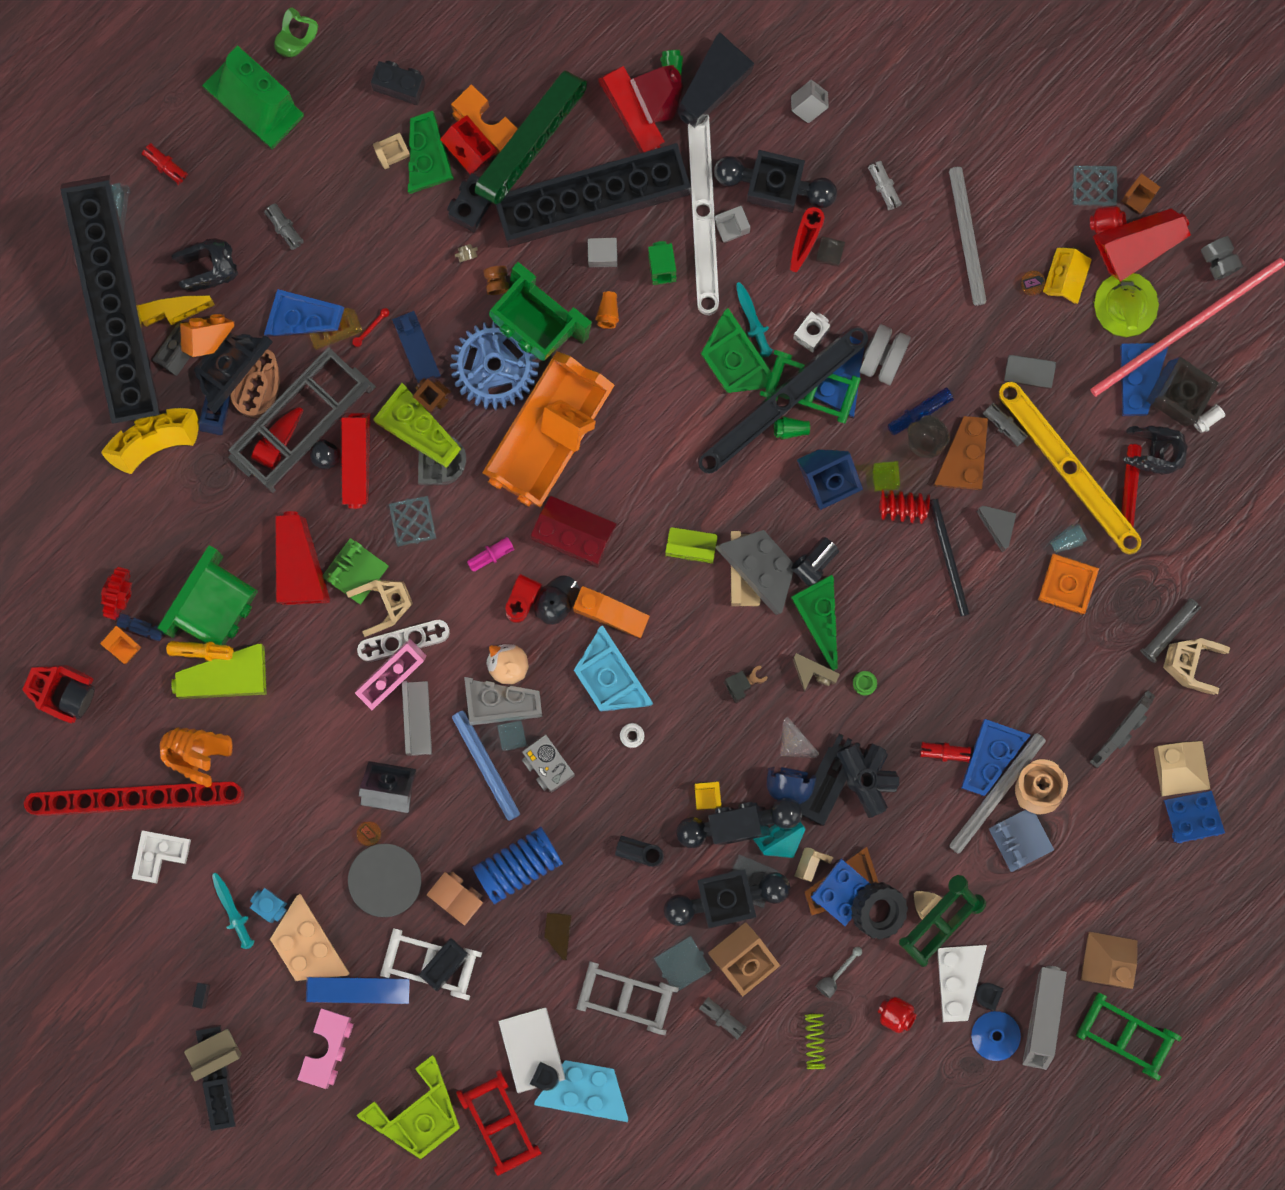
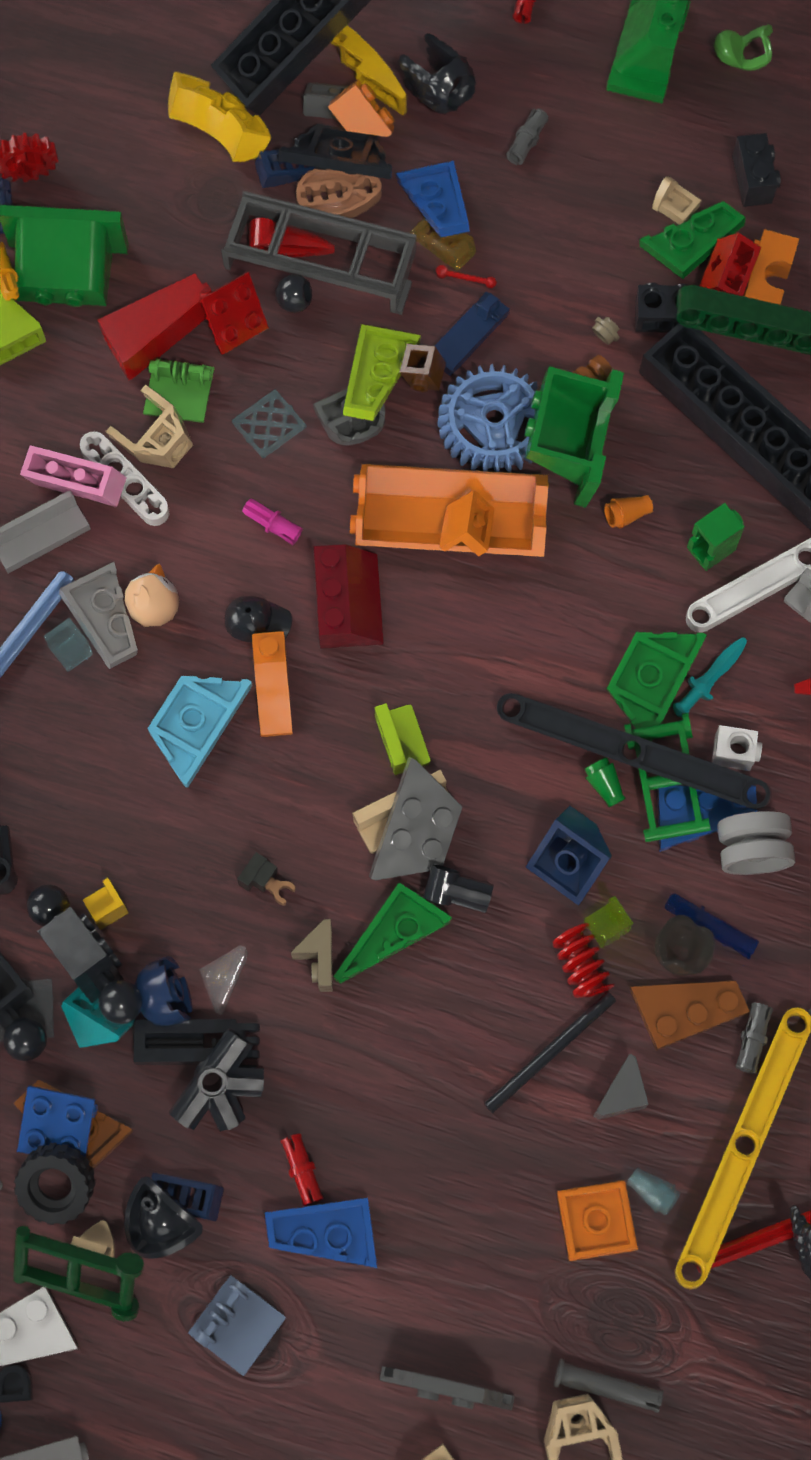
camera: 60 degrees right, 10 degrees down
red slope [342,413,370,509] -> none
red piece [505,574,542,623] -> none
light grey brick [522,735,575,793] -> none
light grey panel [588,238,617,267] -> none
white plate [620,723,644,748] -> none
tan tile [795,848,833,882] -> none
bright green plate [853,671,877,696] -> none
light grey axle [949,733,1046,853] -> none
light nougat brick [1015,759,1068,814] -> none
none -> black hat [124,1176,203,1259]
none -> dark blue slope [151,1172,224,1221]
none -> red hinge [199,272,269,355]

